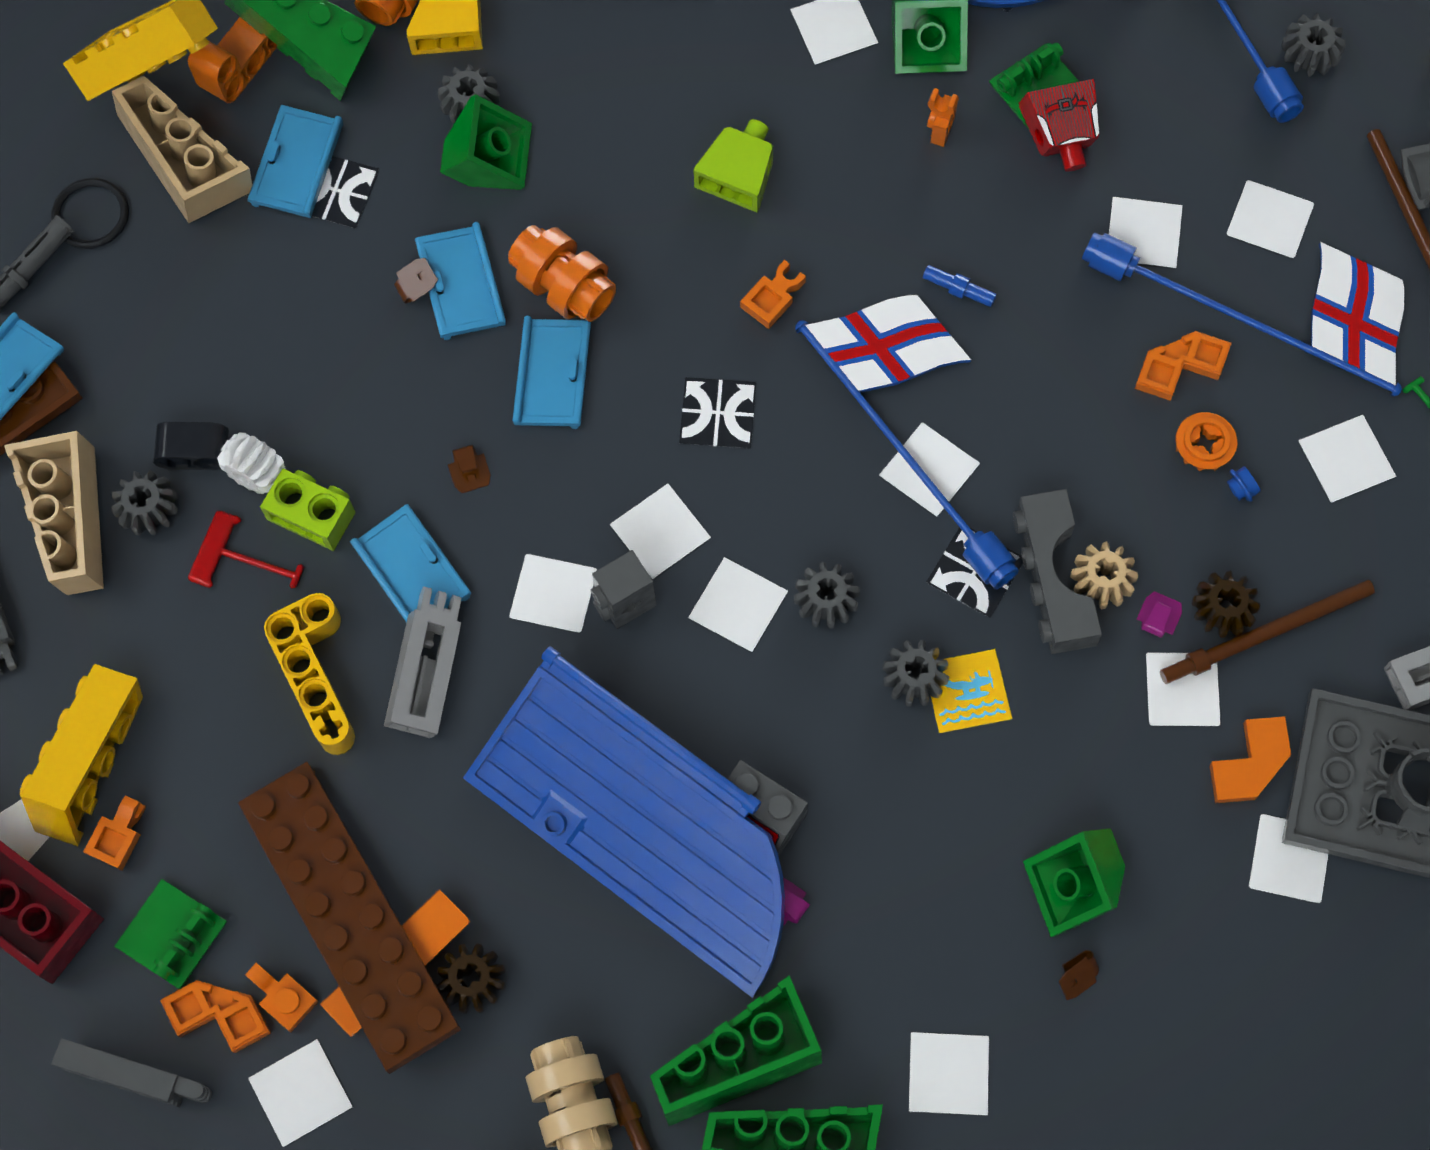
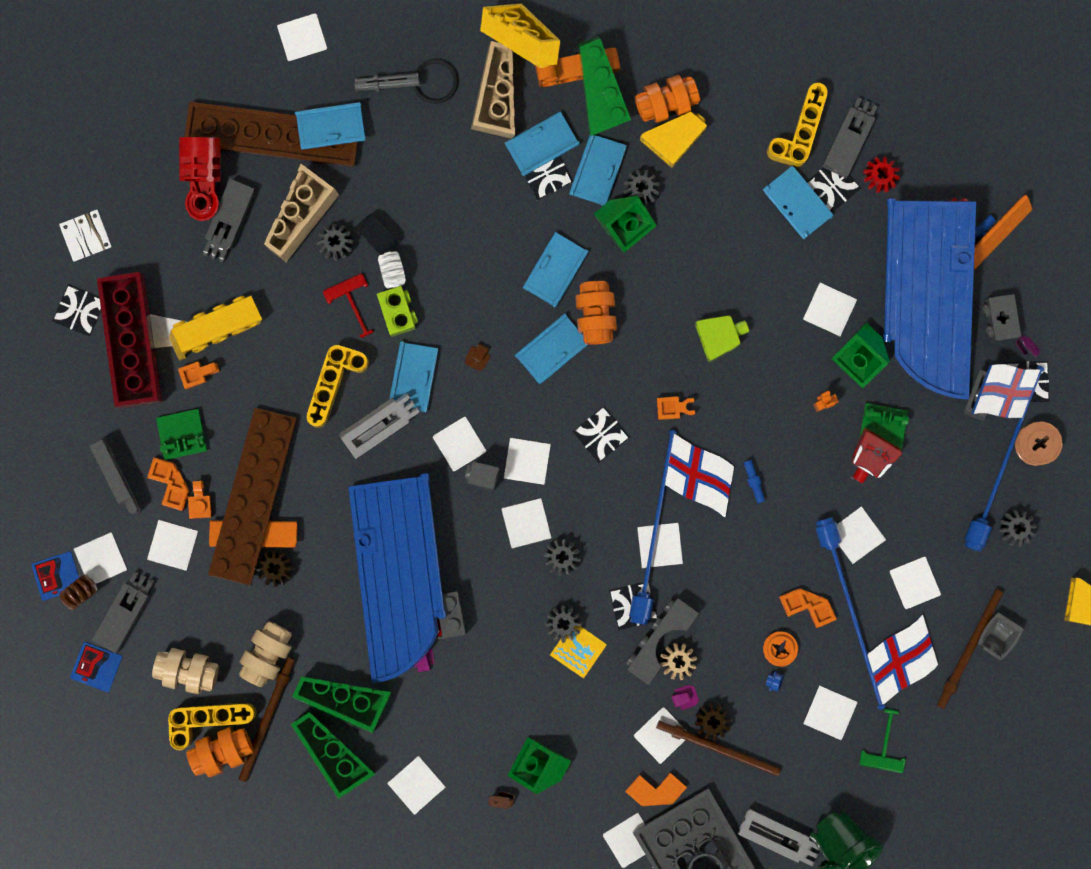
camera: 45 degrees right, 15 degrees up
piece [394,258,438,304] -> none
none -> dark azure door [569,135,627,206]

